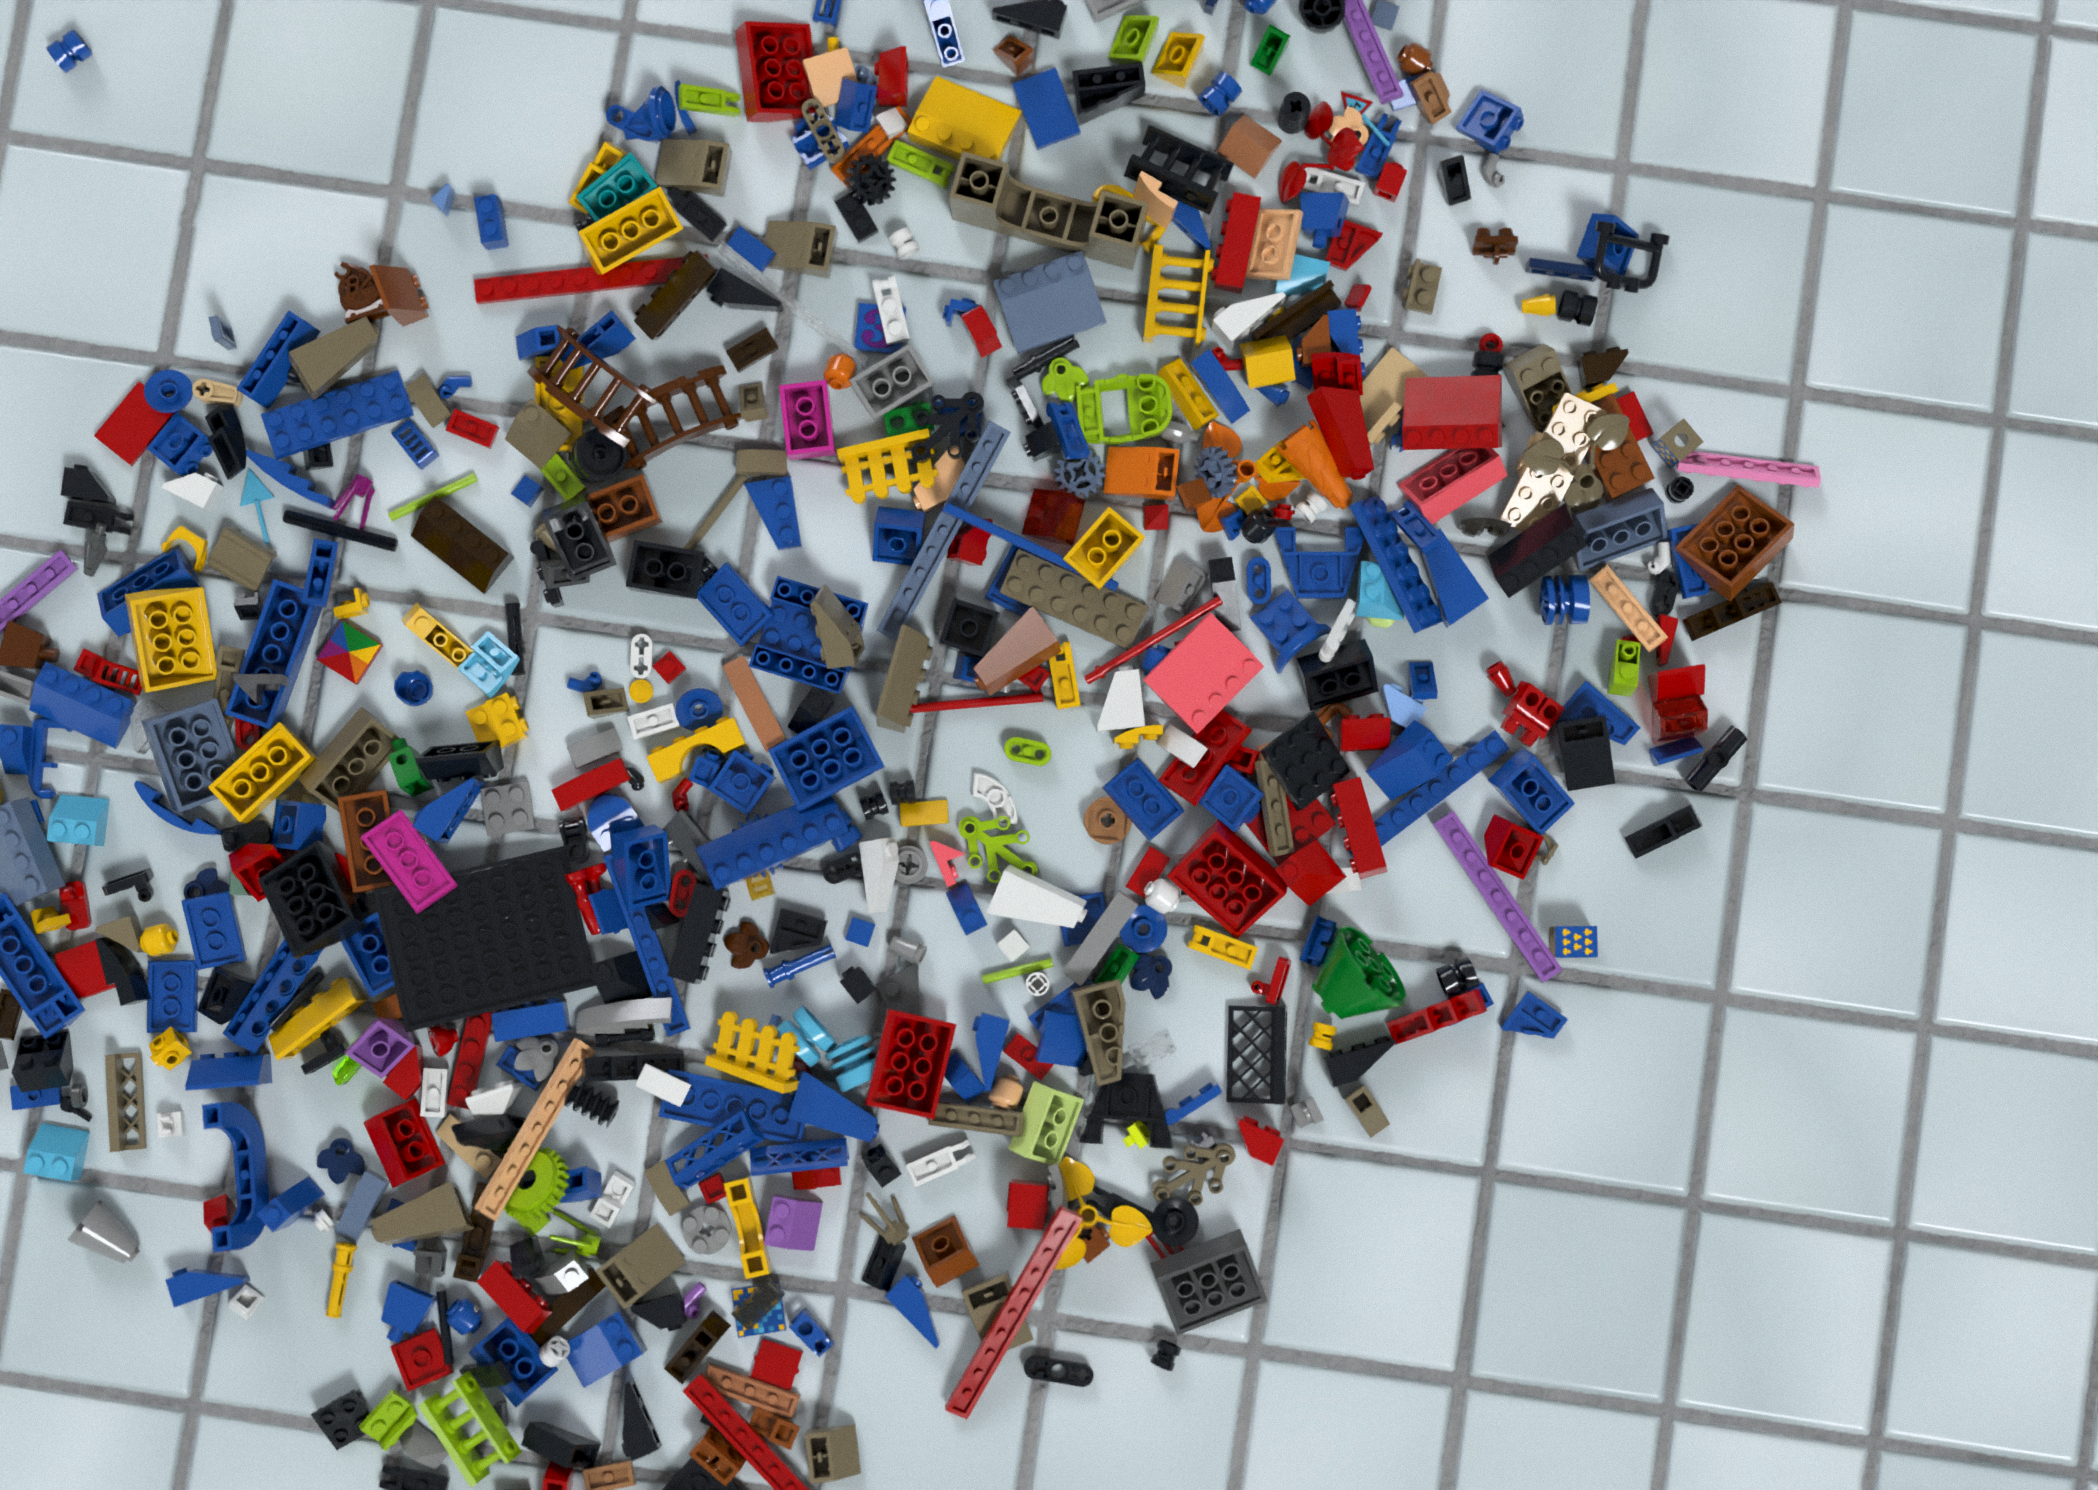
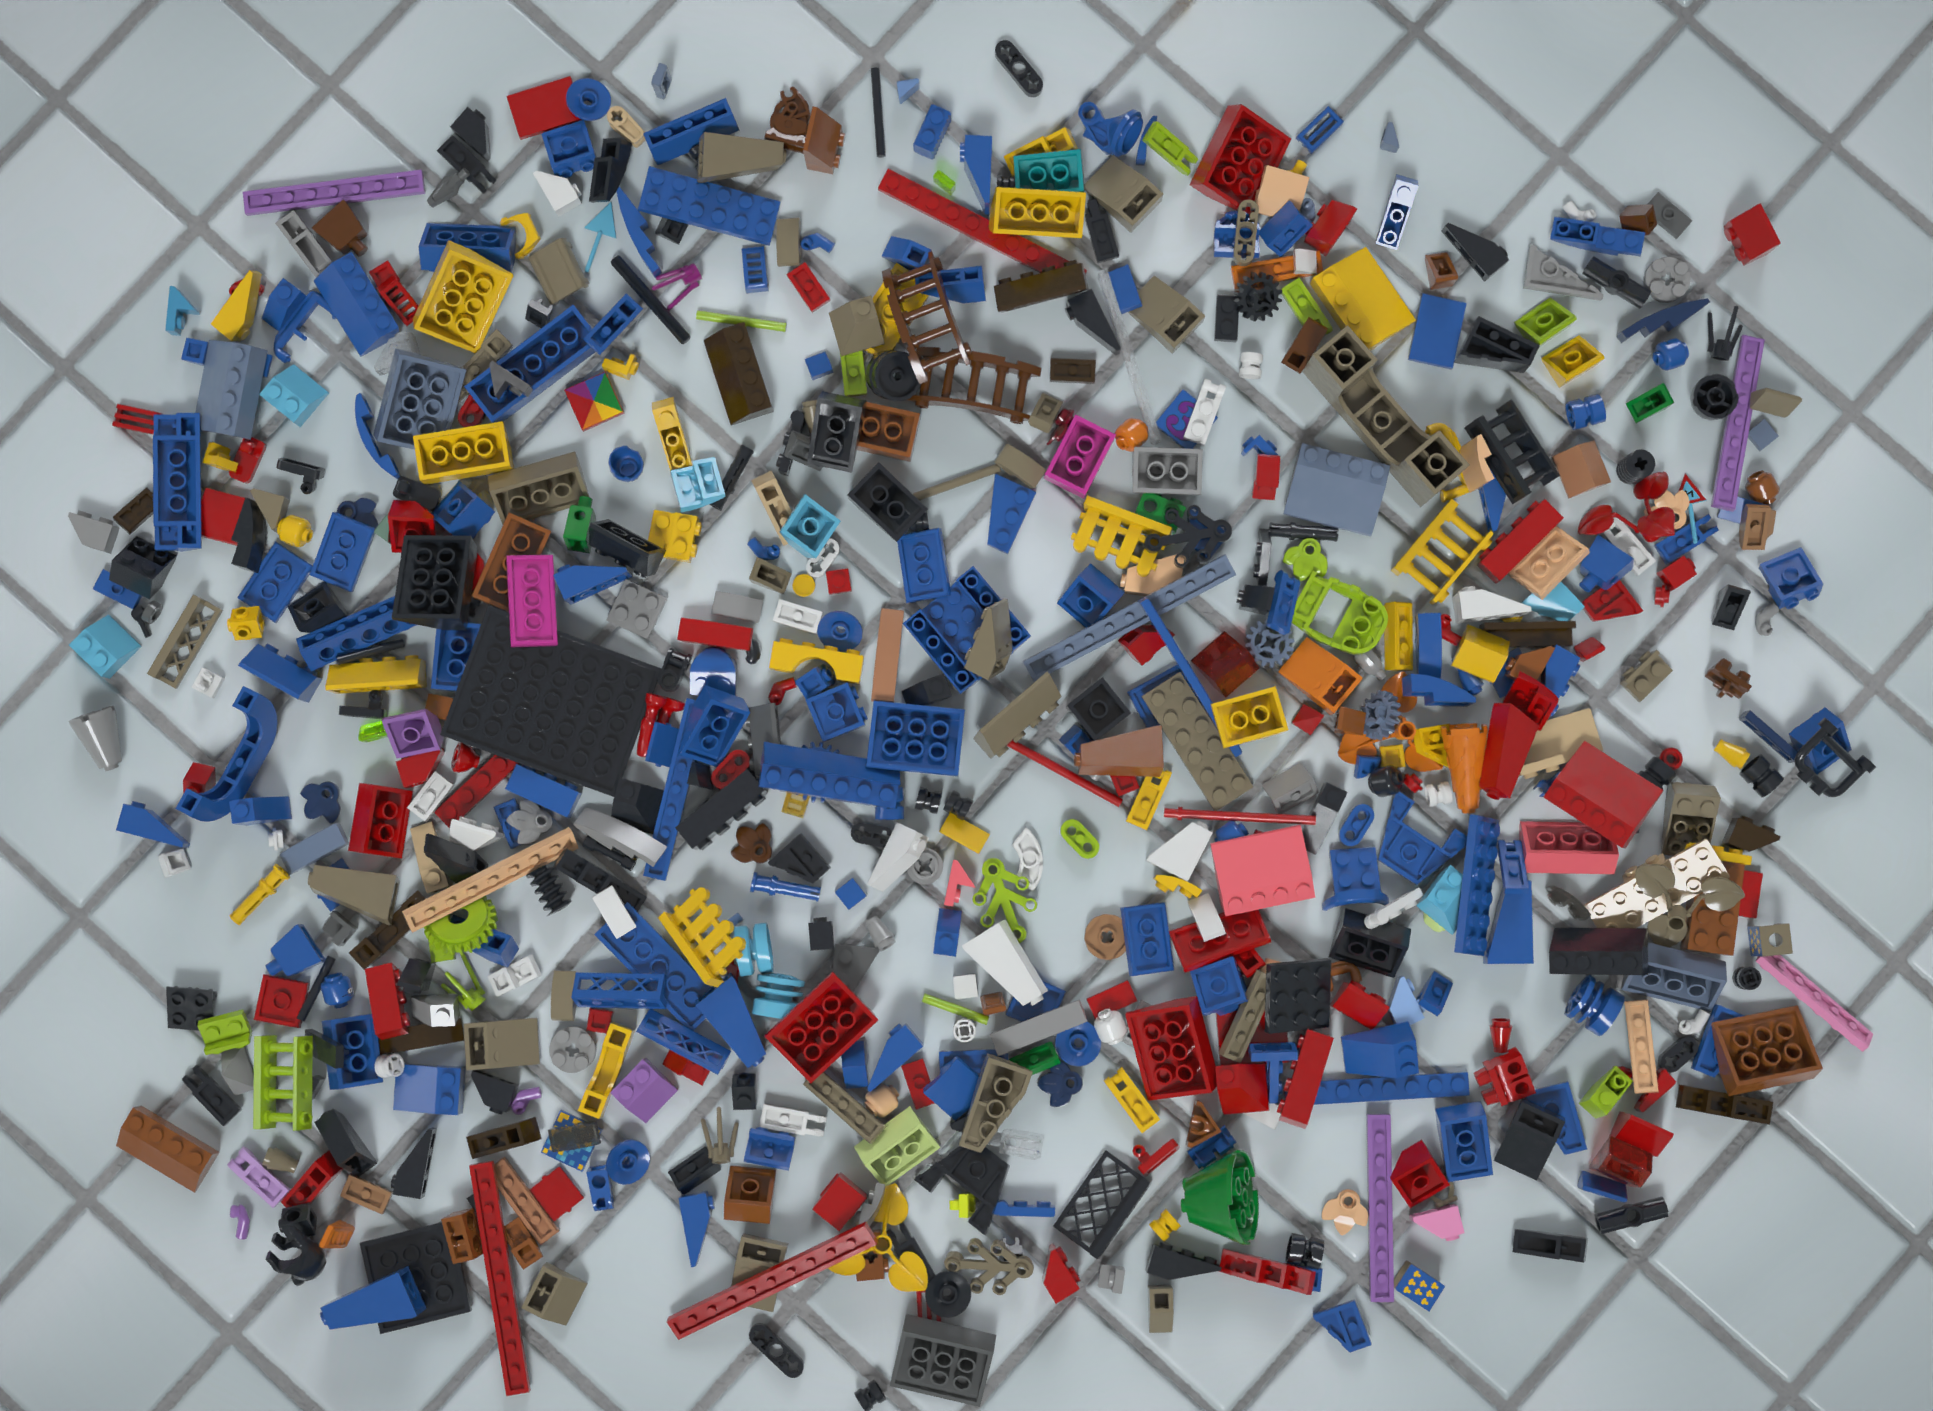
camera: 30 degrees right, 0 degrees up
none -> blue dish [606,1140,650,1185]
none -> blue bracket [744,1127,795,1171]
none -> tan slope [751,471,792,546]
none -> medium azure slope [779,494,841,558]
none -> black bar [871,67,886,158]
none -> clear neon green tile [933,170,956,196]
none -> blue slope [960,135,992,215]
none -> dark orange slope [980,992,1006,1015]
none -> black beam [995,40,1043,97]
none -> dark red plate [1047,408,1074,445]
none -> dark orange slope [1185,1100,1221,1148]
none -> blue bracket [1248,1042,1298,1104]
none -> reddish brown slope [1281,317,1328,374]
none -> light nougat plate [1321,1189,1368,1235]
none -> blue slope [1402,673,1476,707]
none -> bright pink slope [1409,1203,1465,1241]
none -> red plate [1654,585,1670,608]

